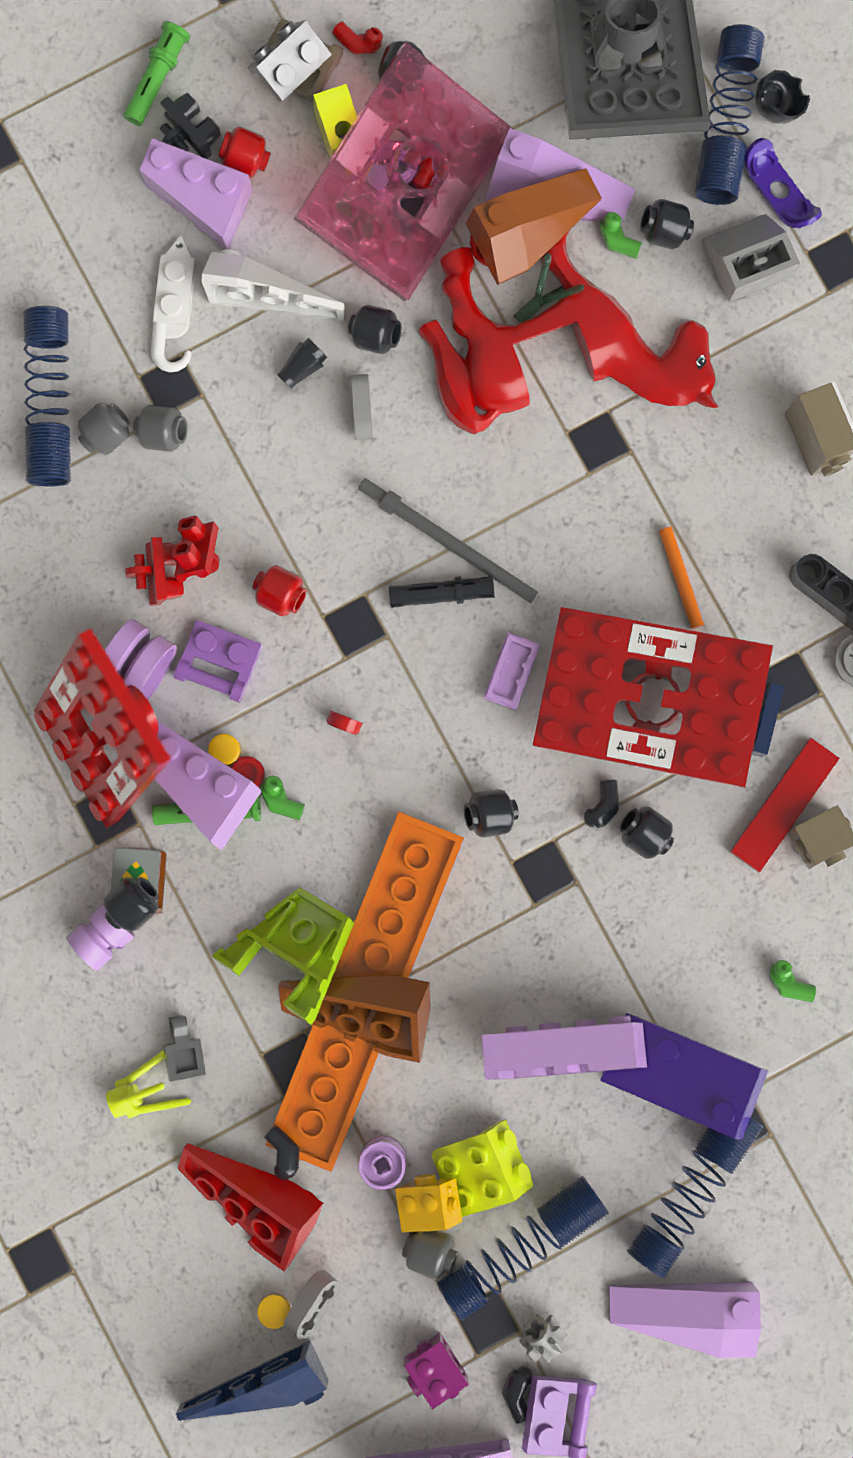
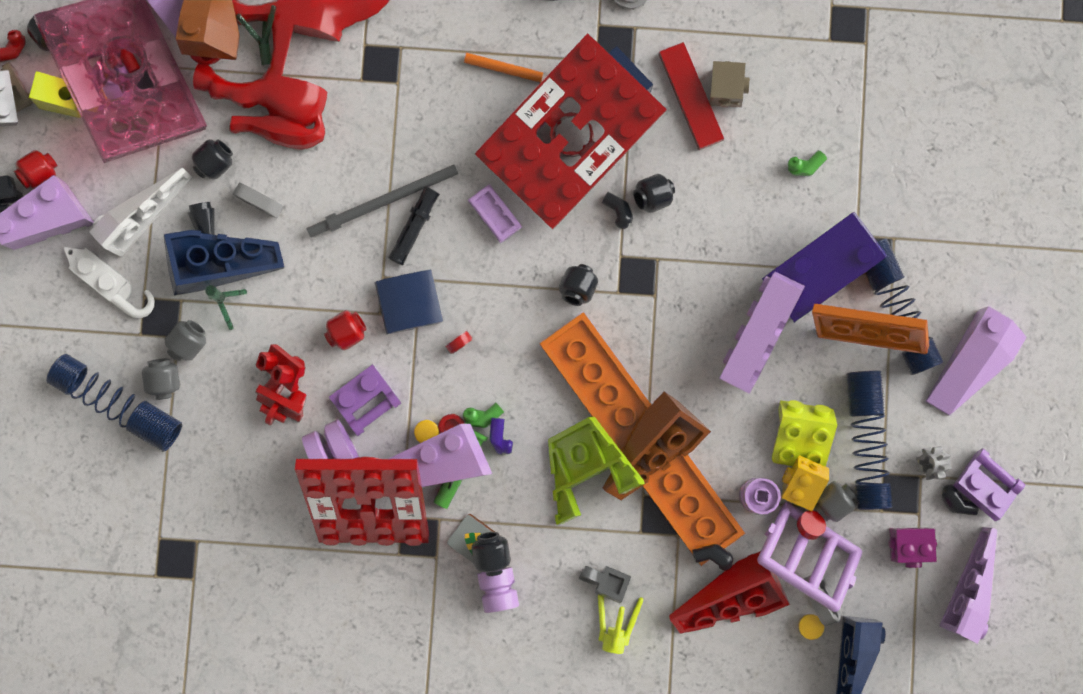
camera: 60 degrees left, 0 degrees up
none -> dark blue wedge [164,230,285,296]
none -> clear green plant [205,285,247,330]
none -> dark blue slope [375,269,443,335]
none -> dark purple arm [489,418,513,455]
none -> lavender bar [757,502,862,612]
none -> tile [797,510,826,540]
none -> orange tile [812,304,929,354]

